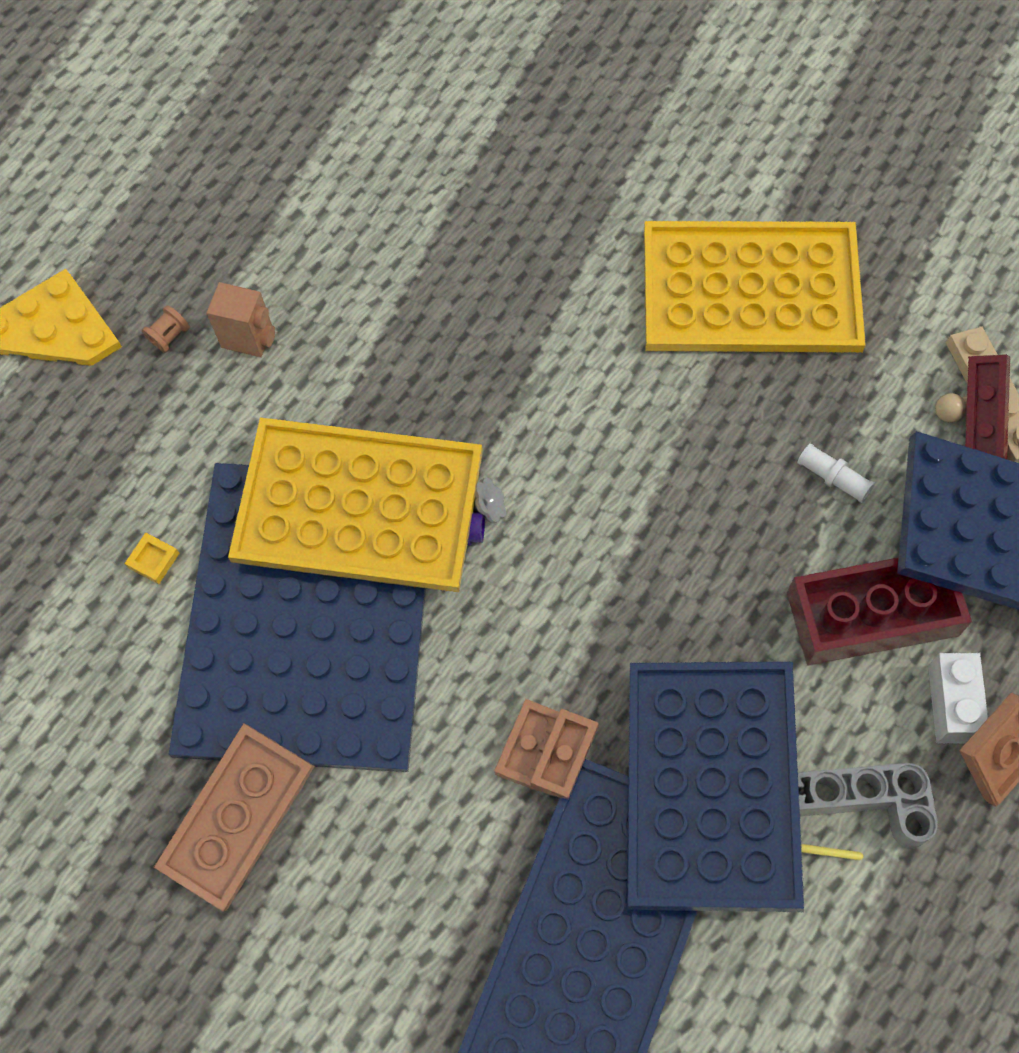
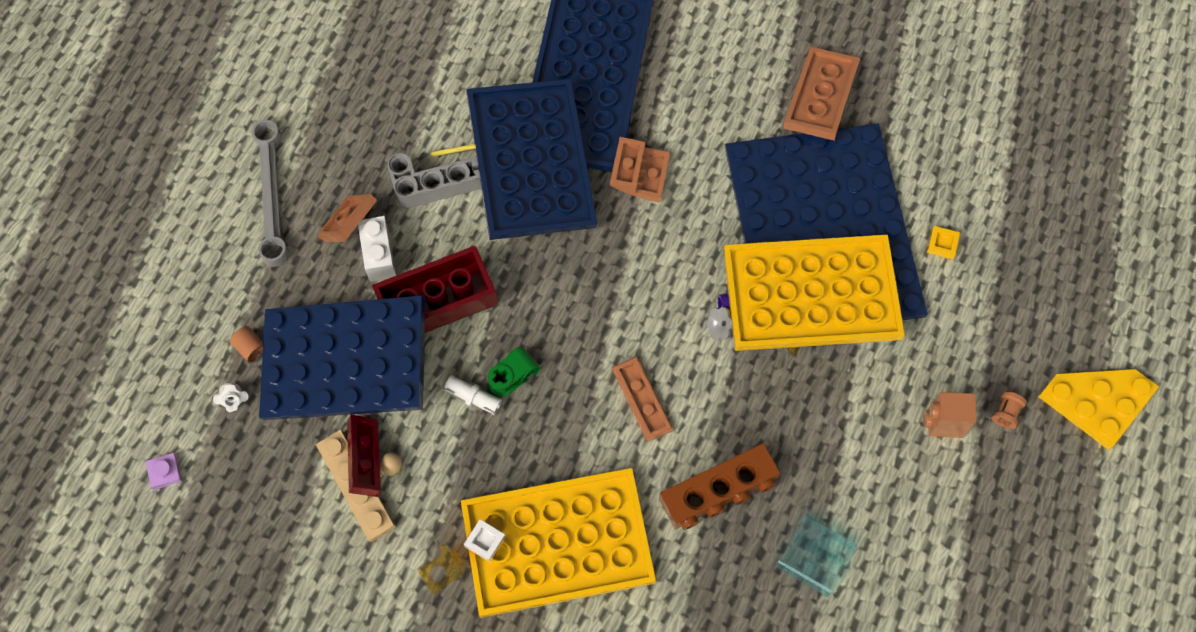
camera: 165 degrees right, 0 degrees up
none -> clear yellow bracket [418,543,463,595]
none -> white plate [464,520,506,562]
none -> green piece [488,346,541,398]
none -> nougat tile [612,356,673,443]
none -> dark orange brick [659,443,780,530]
none -> clear light blue slope [776,515,857,597]

